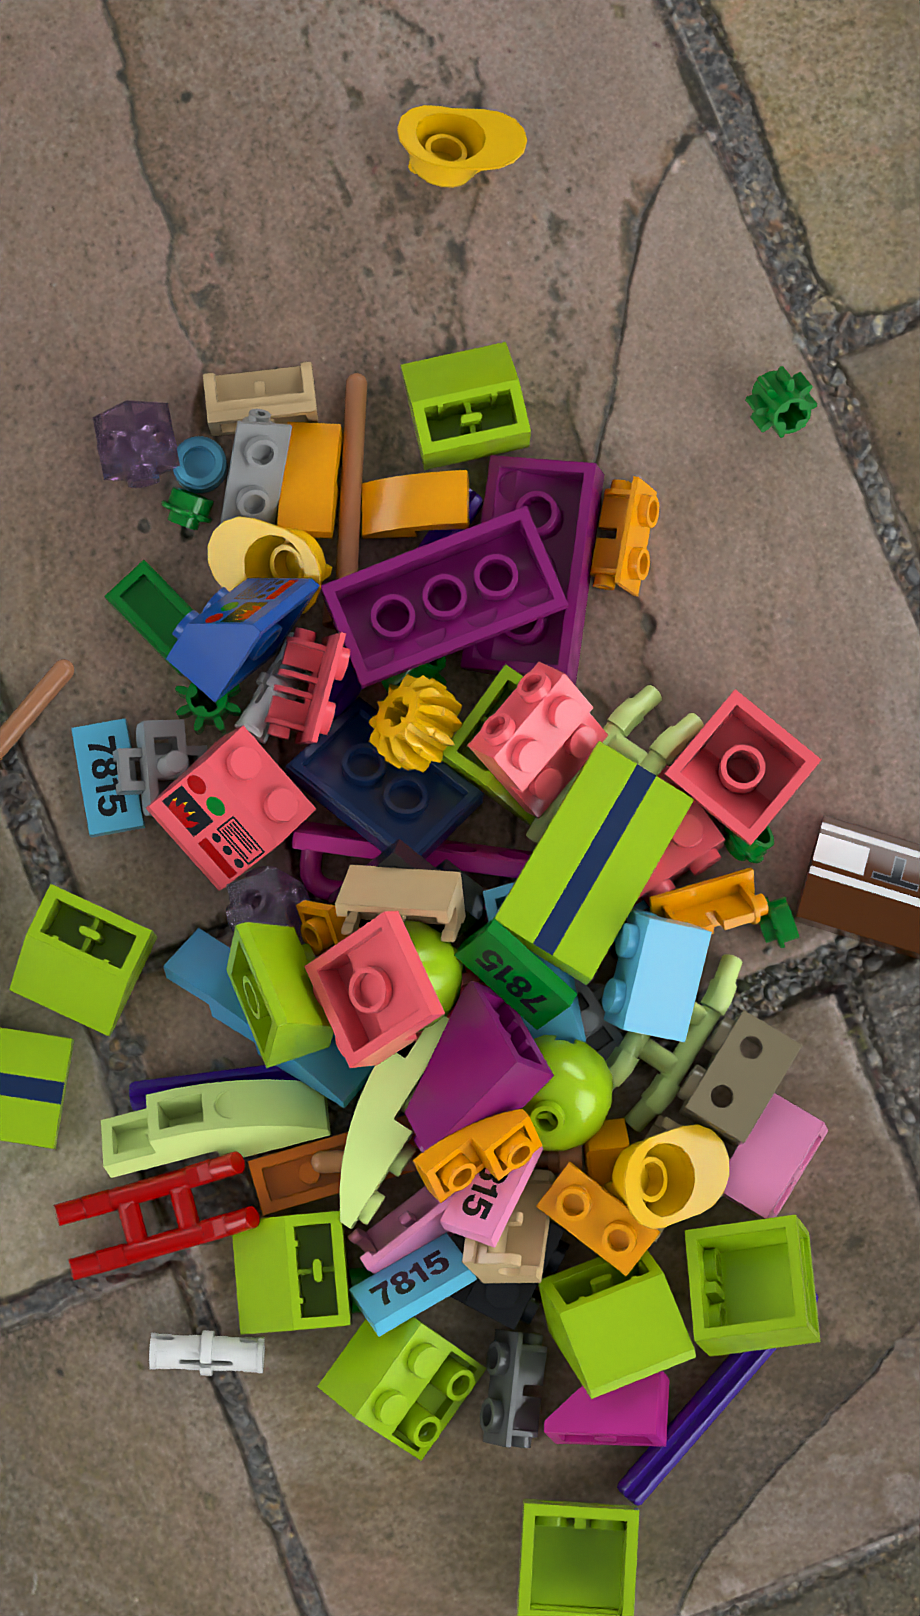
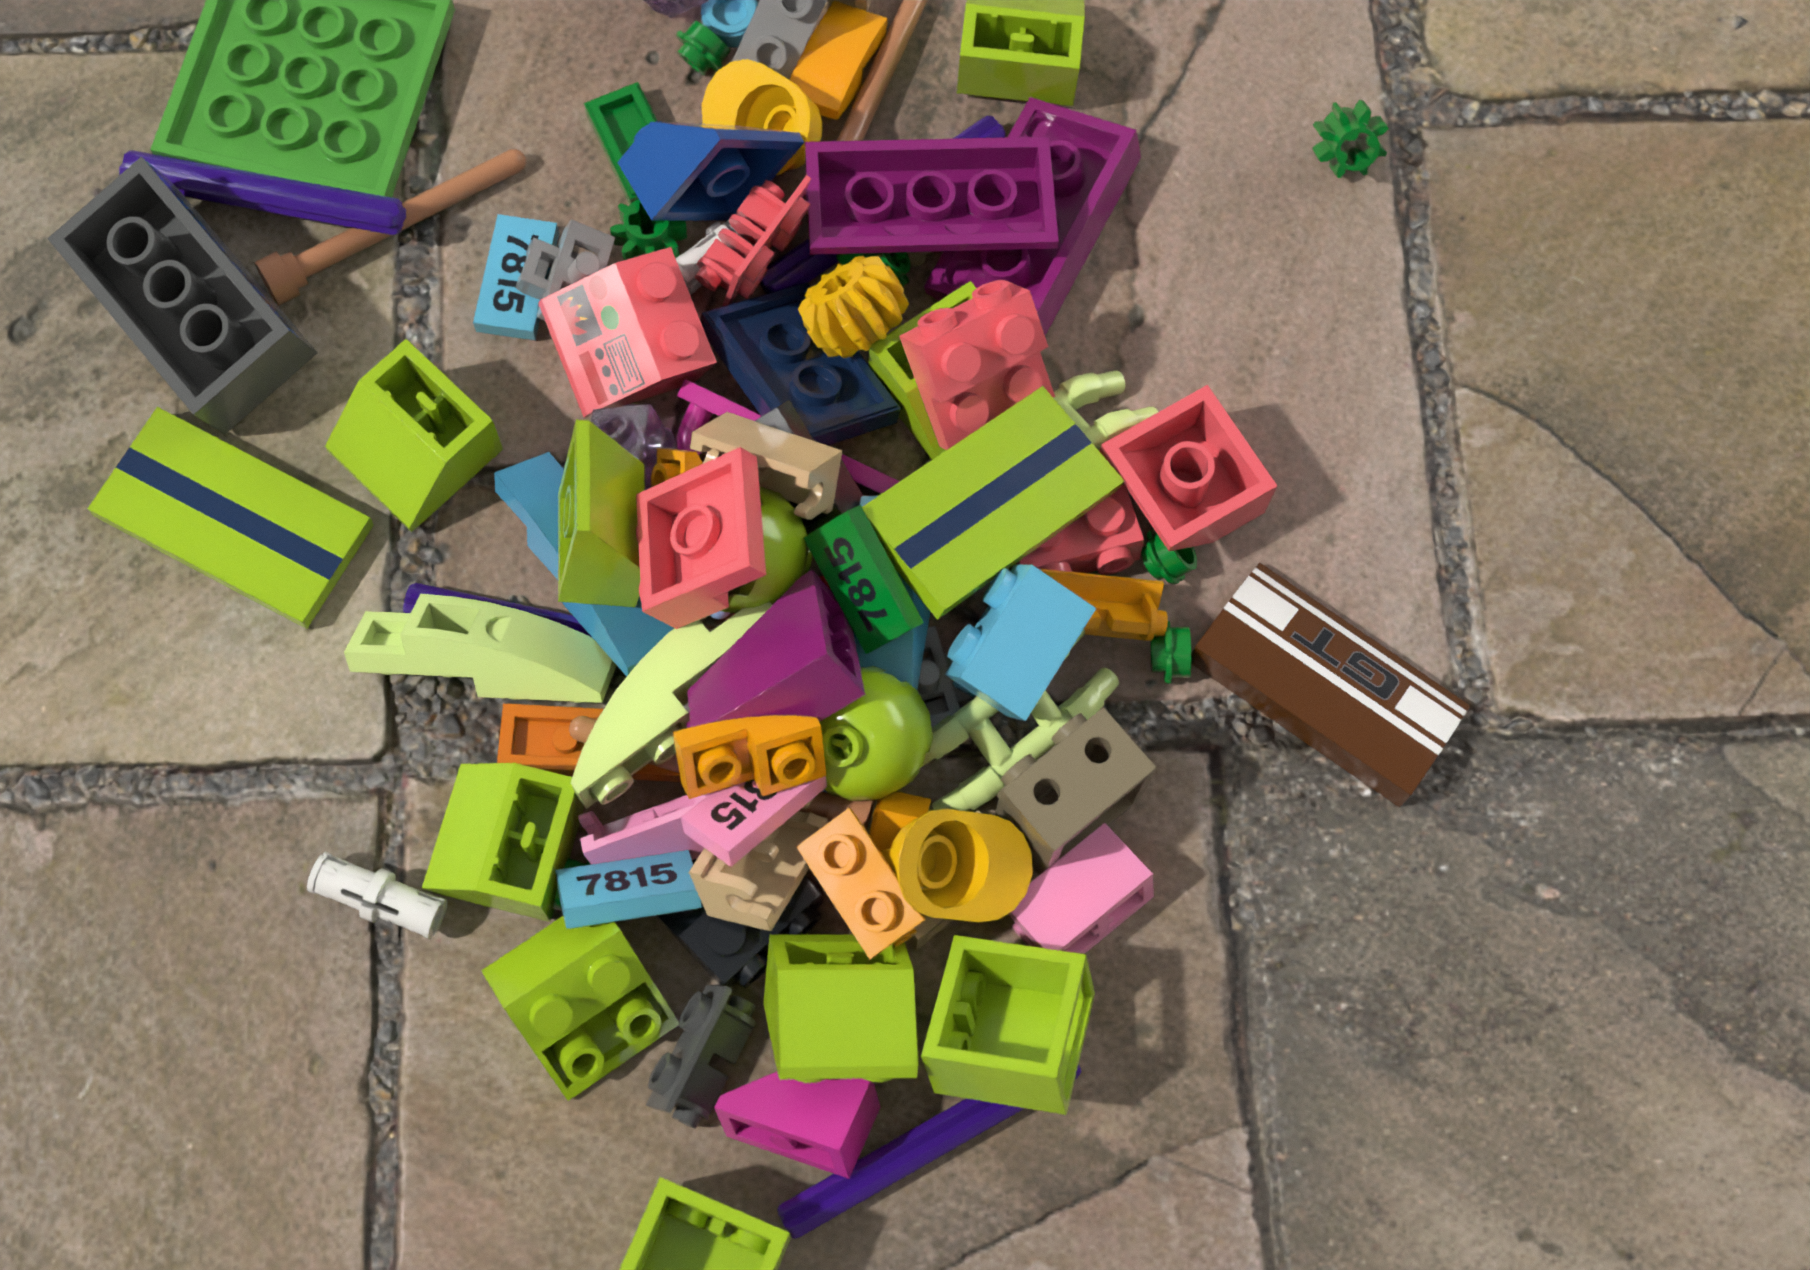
camera: 15 degrees right, 10 degrees down
red piece [53,1151,260,1281] -> none
light orange slope [362,470,469,539] -> none
light orange hinge [590,476,659,596] -> none

